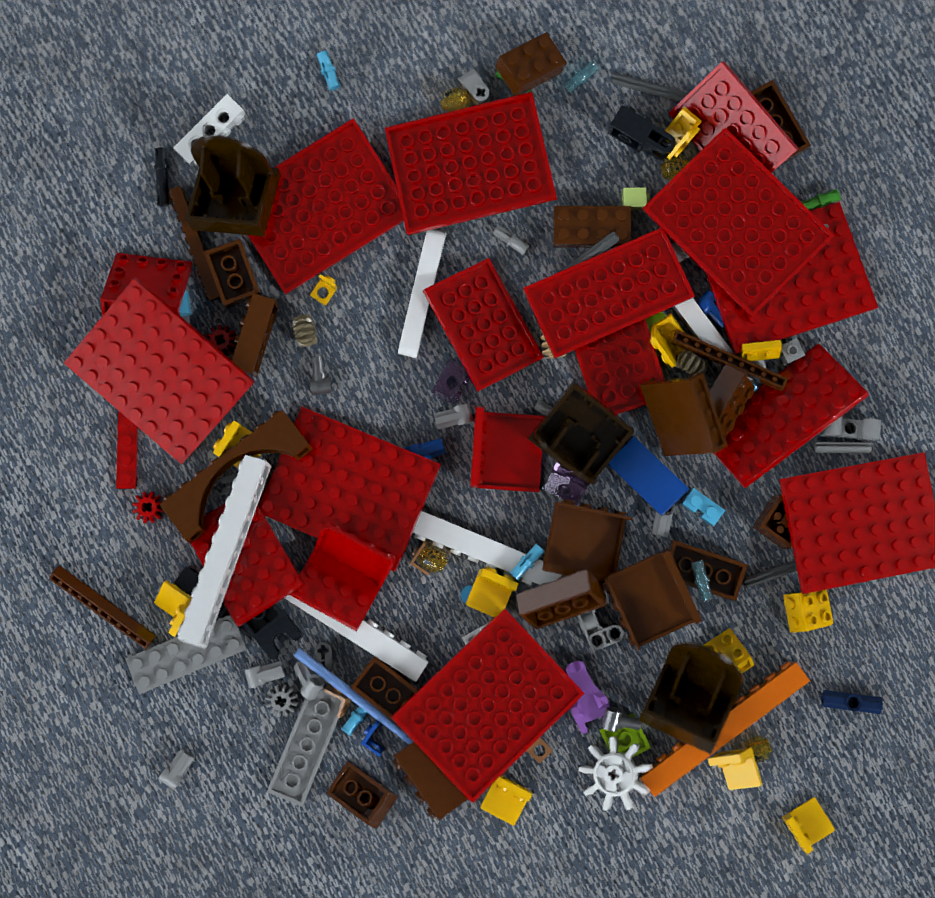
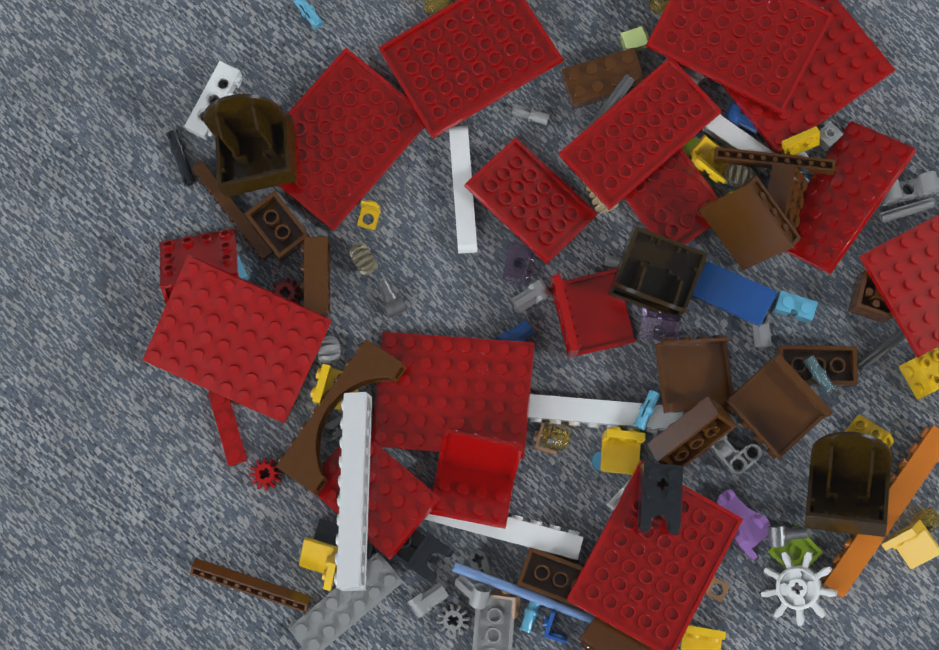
camera: 15 degrees left, 5 degrees down
none -> light grey piece [316,336,341,364]
none -> black brick [637,463,683,535]

